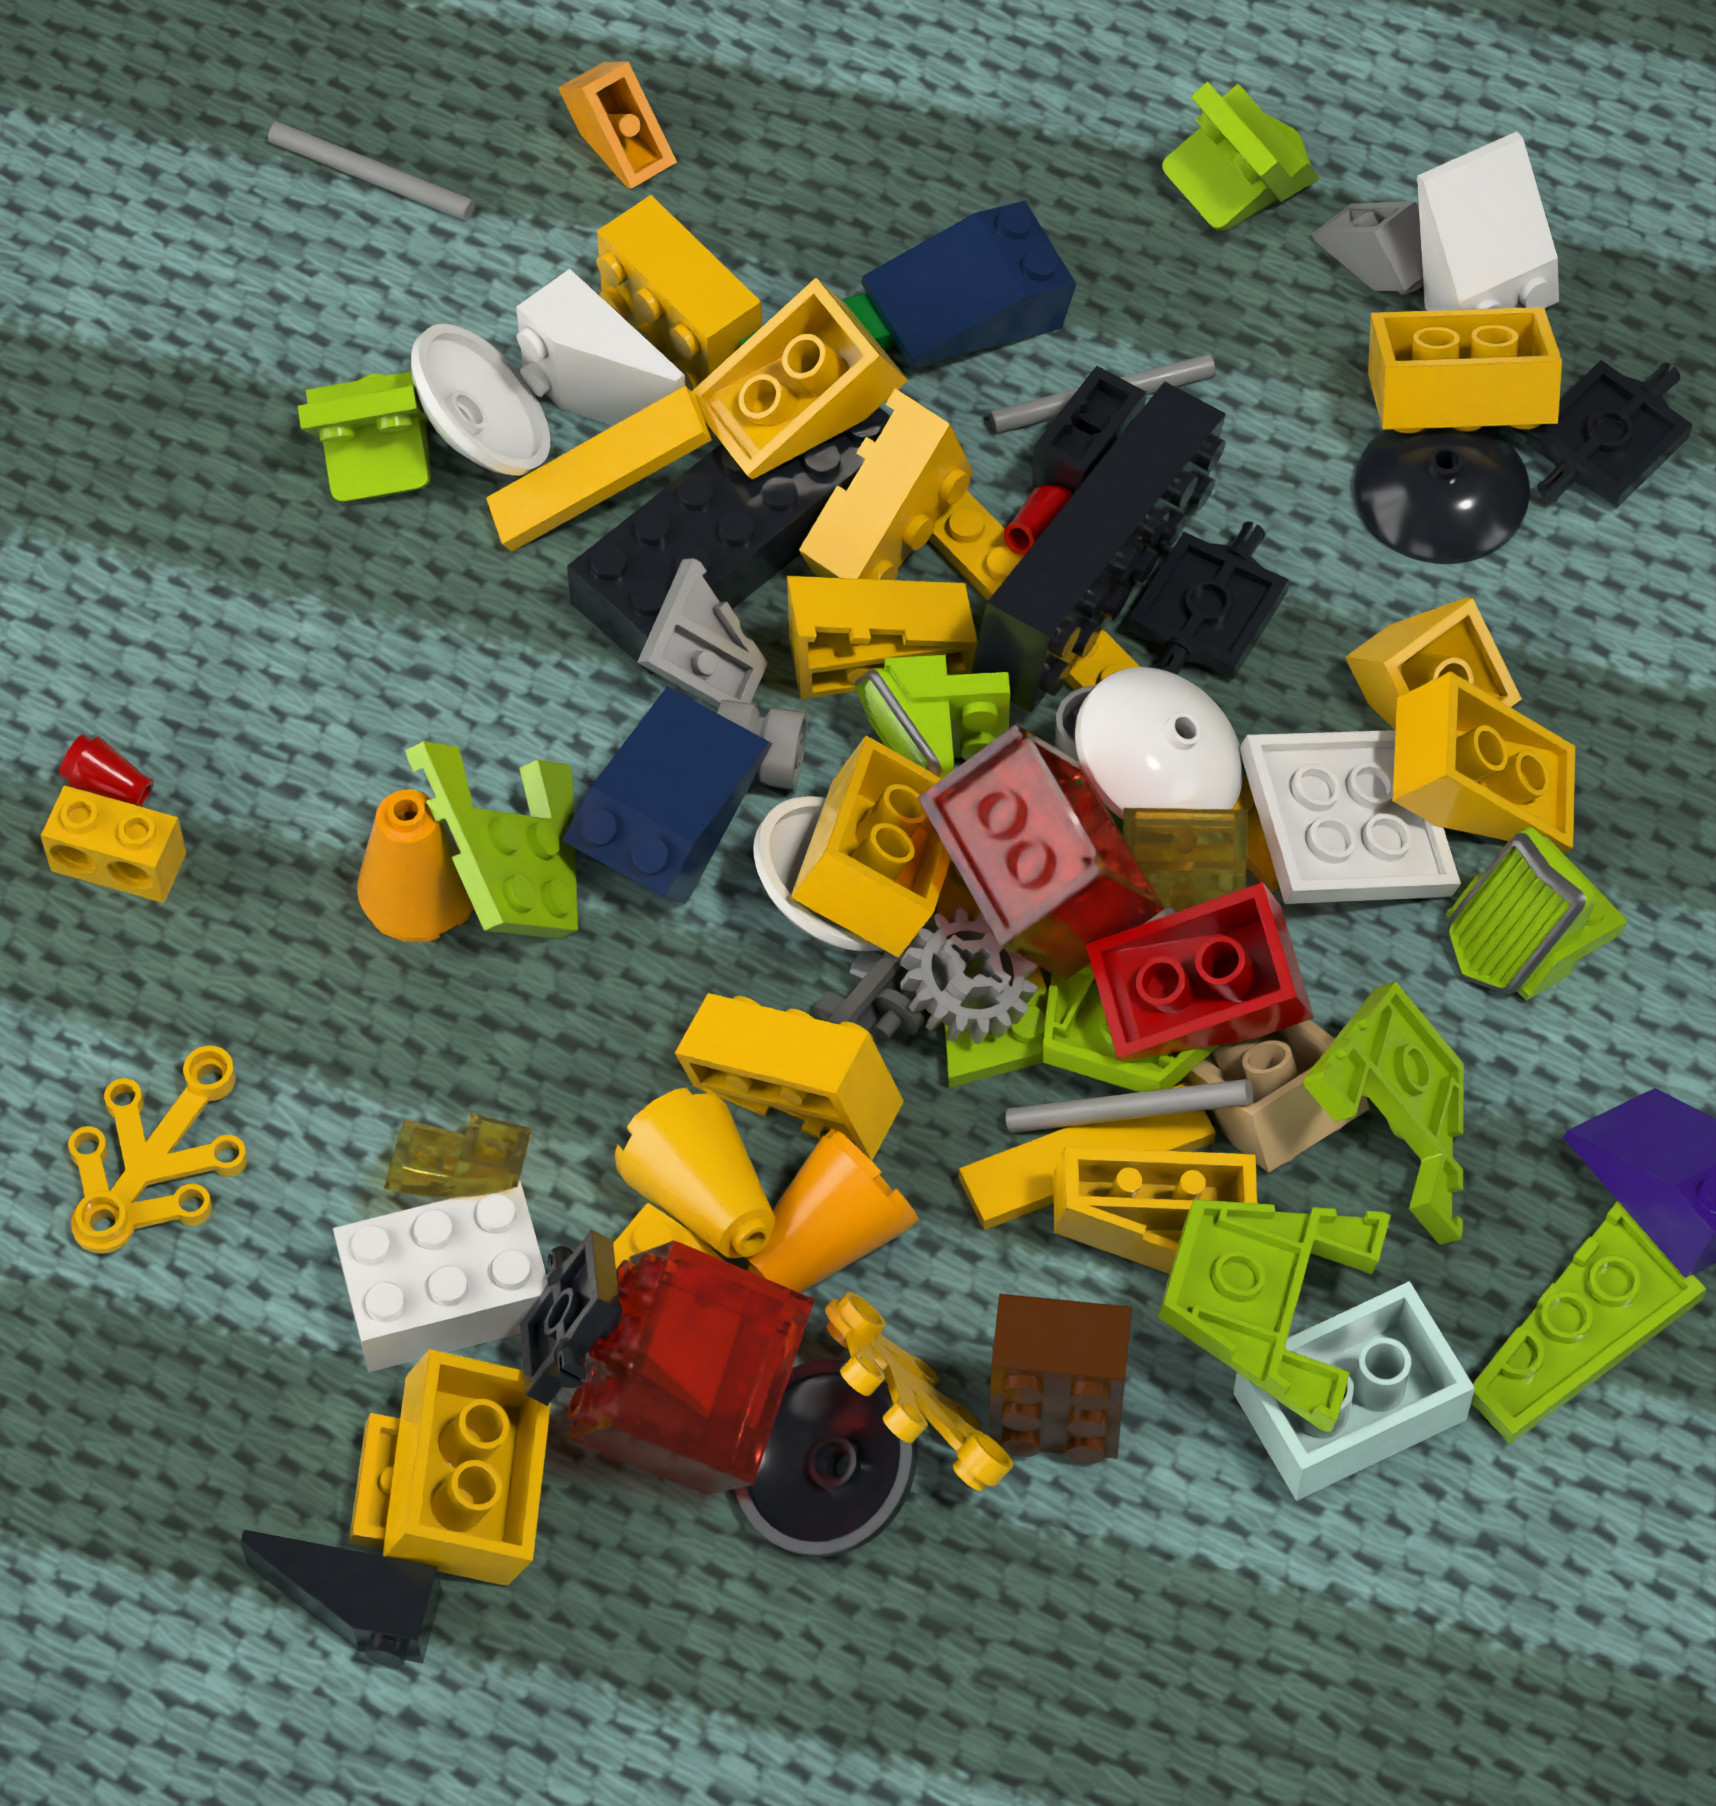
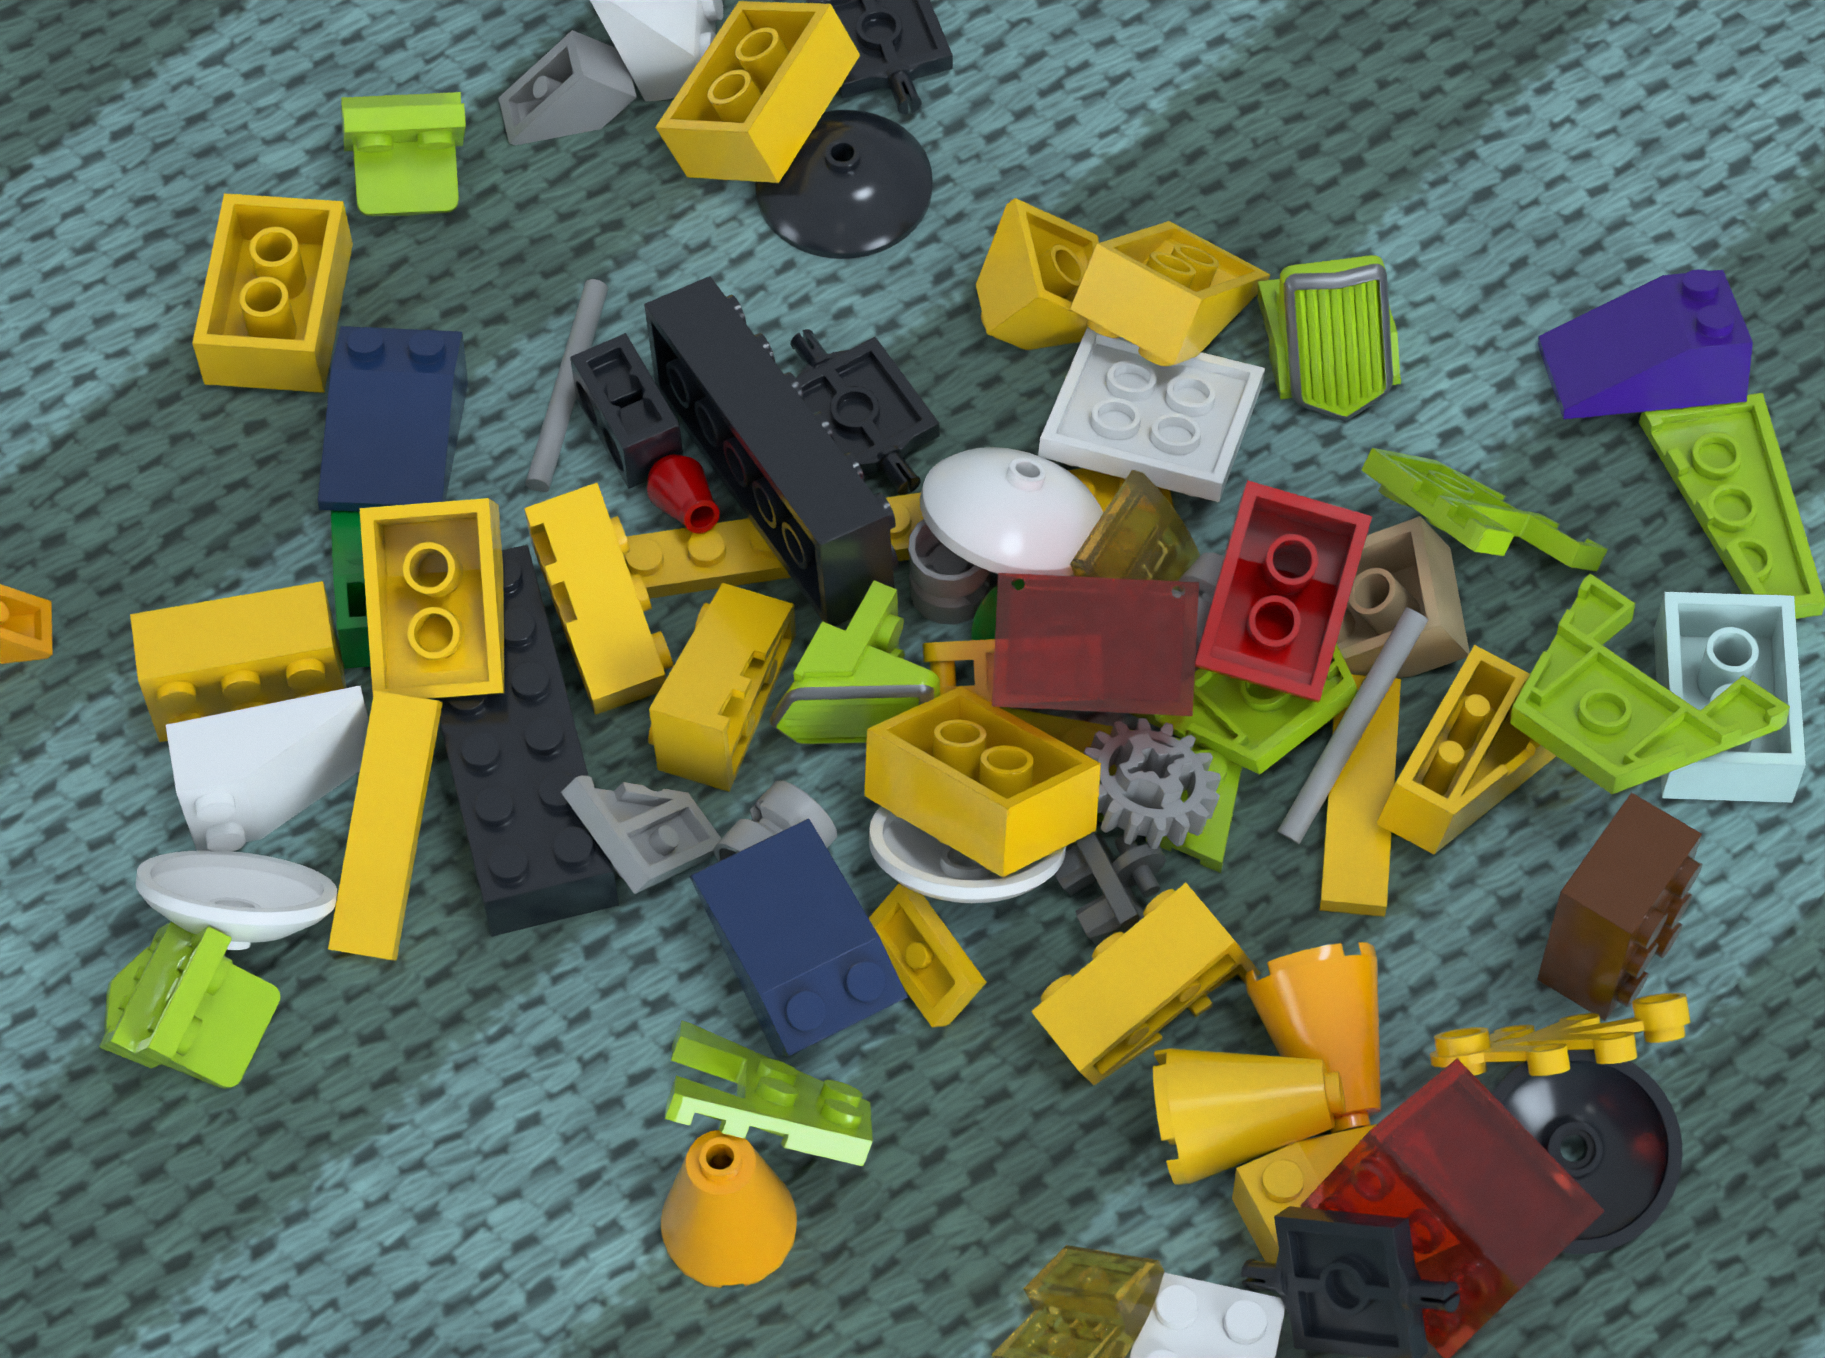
camera: 60 degrees left, 0 degrees up
none -> yellow brick [192,193,353,393]
none -> yellow plate [869,884,987,1028]

